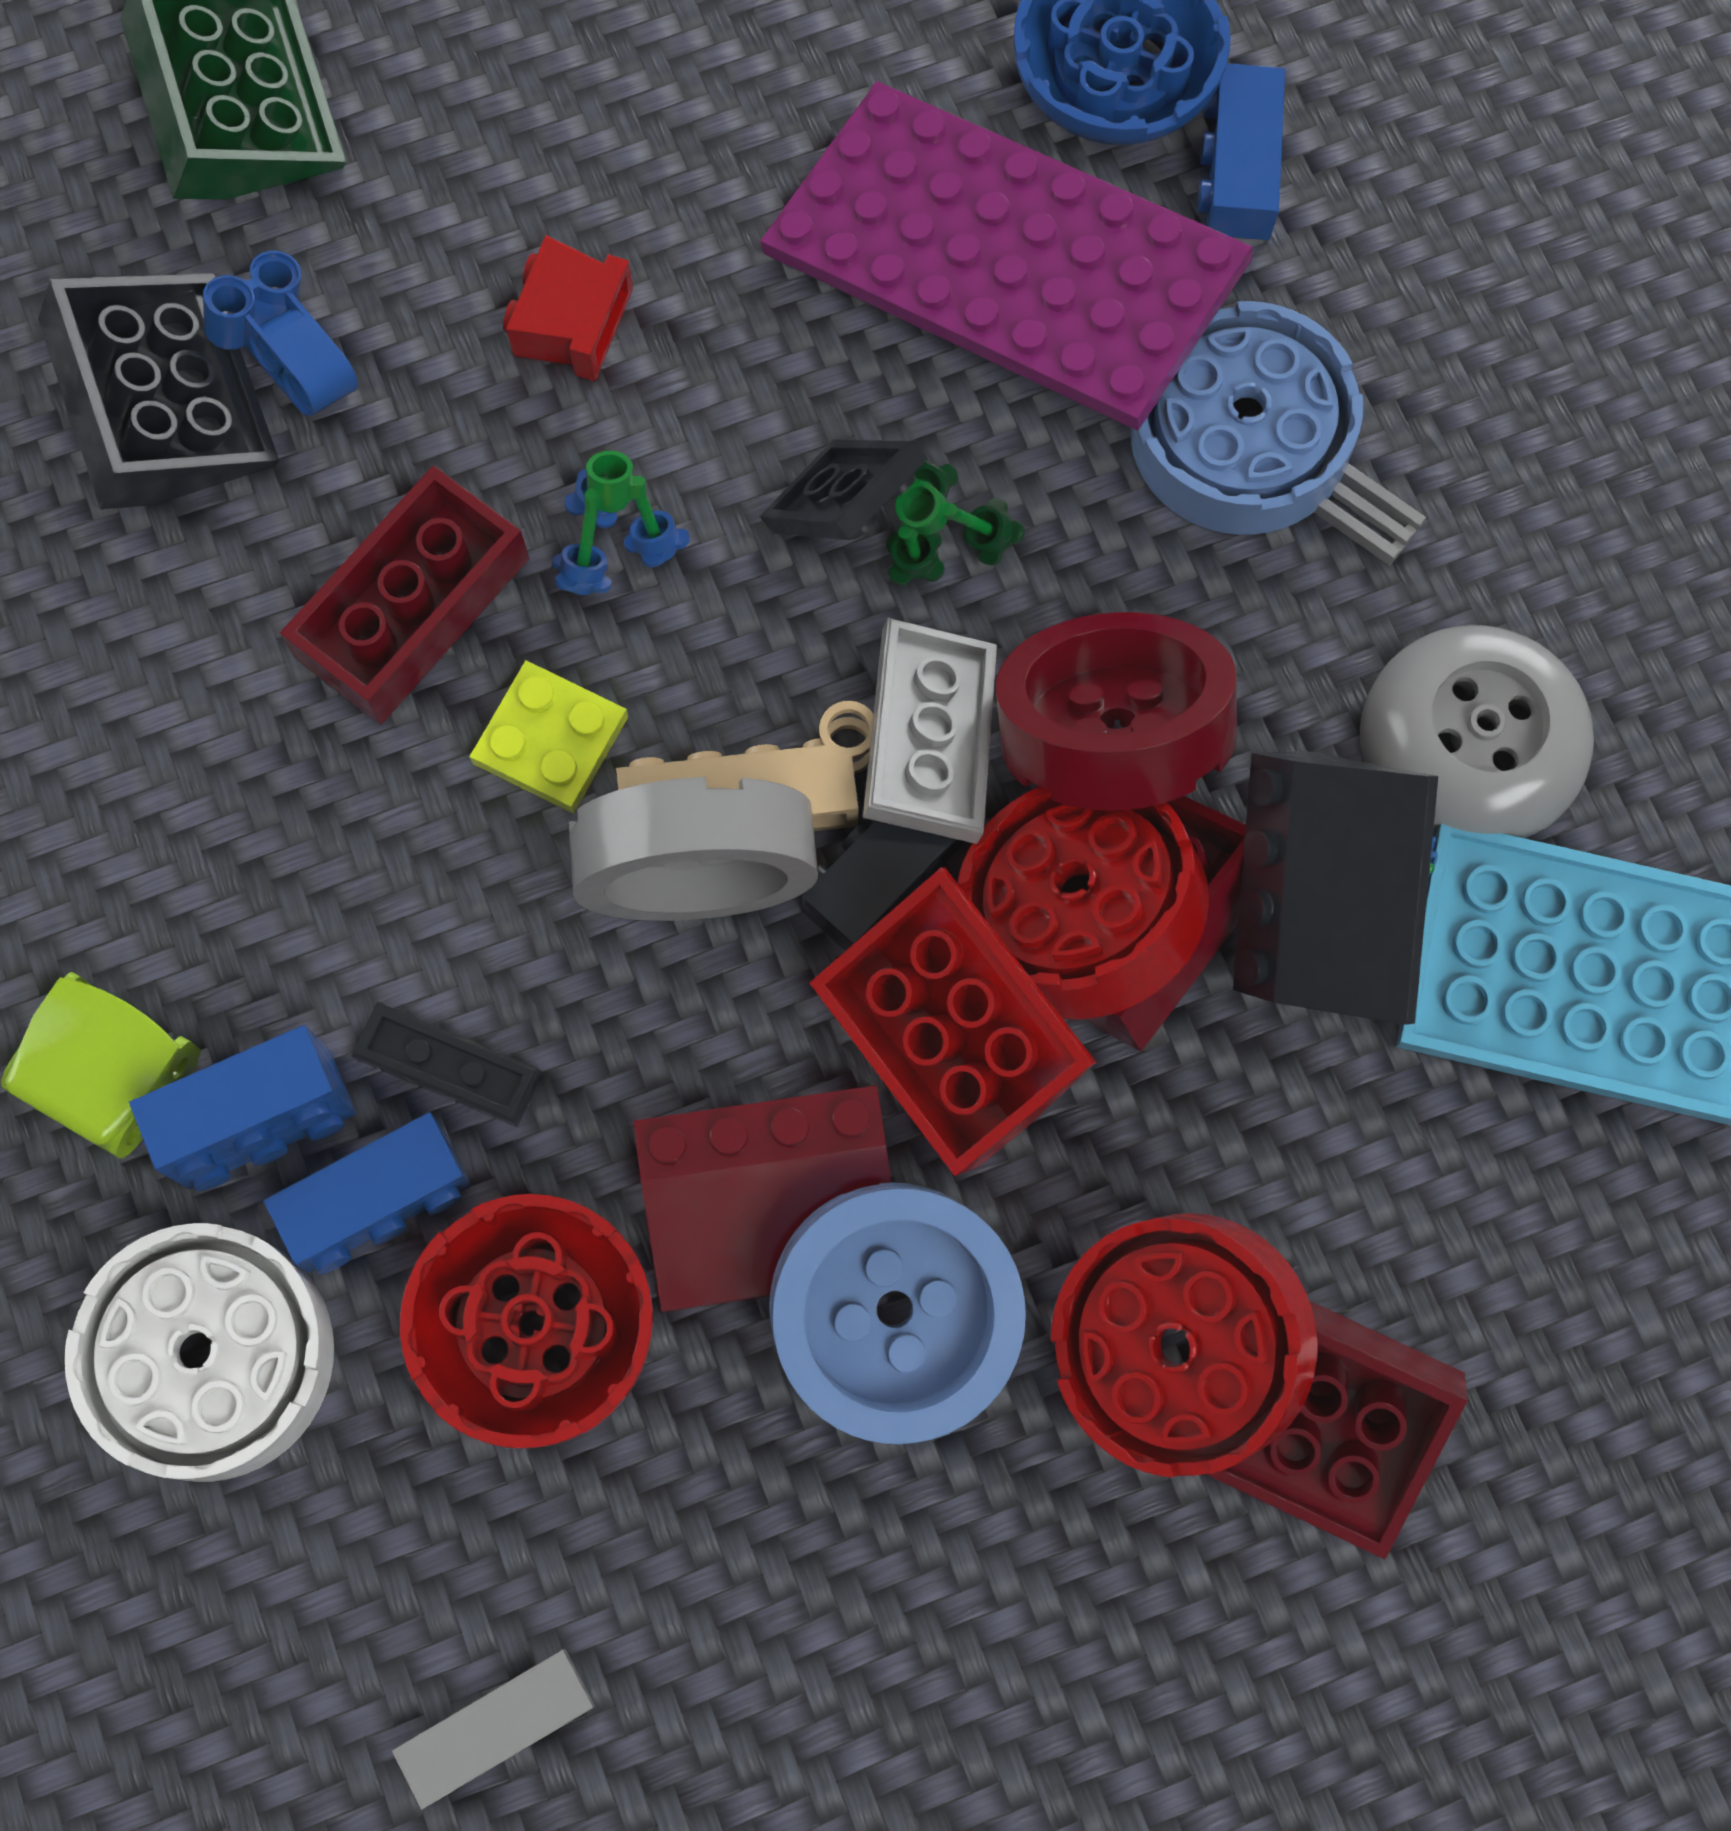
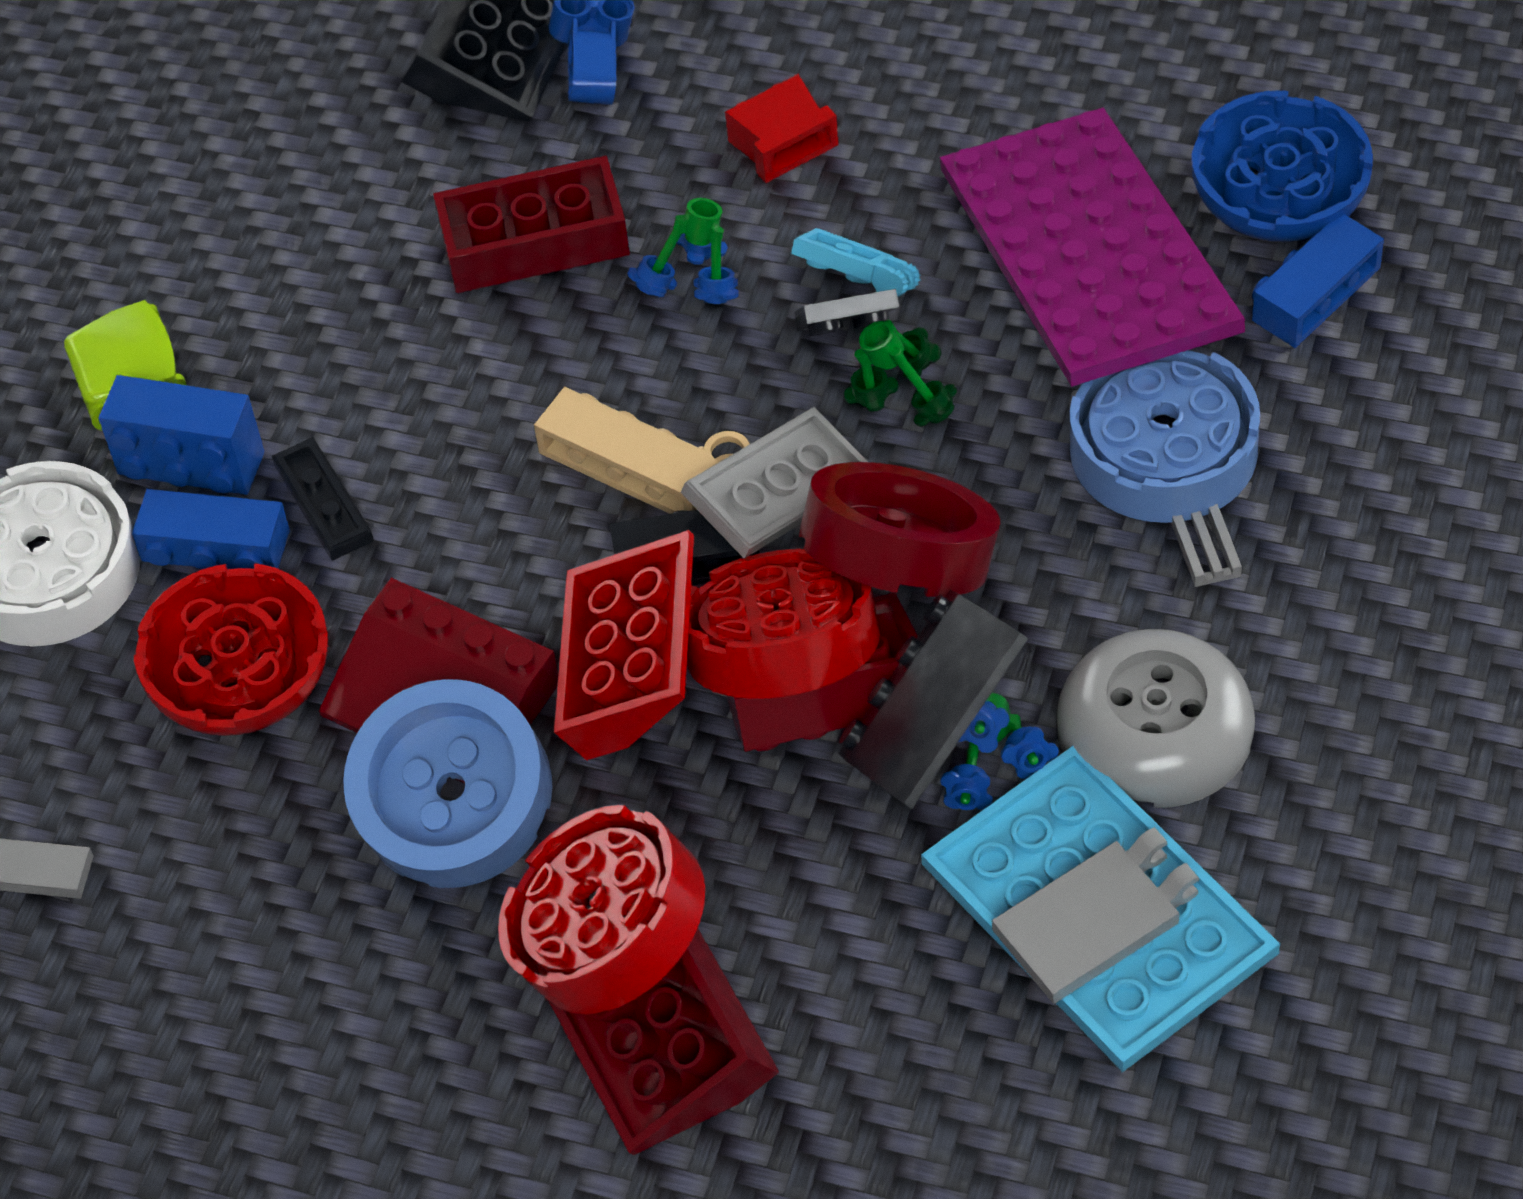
camera: 45 degrees right, 20 degrees down
neon yellow plate [469,660,628,814] -> none
light grey brick [569,777,818,921] -> none
none -> medium azure hinge [791,228,921,297]
none -> light grey tile [992,827,1199,1004]

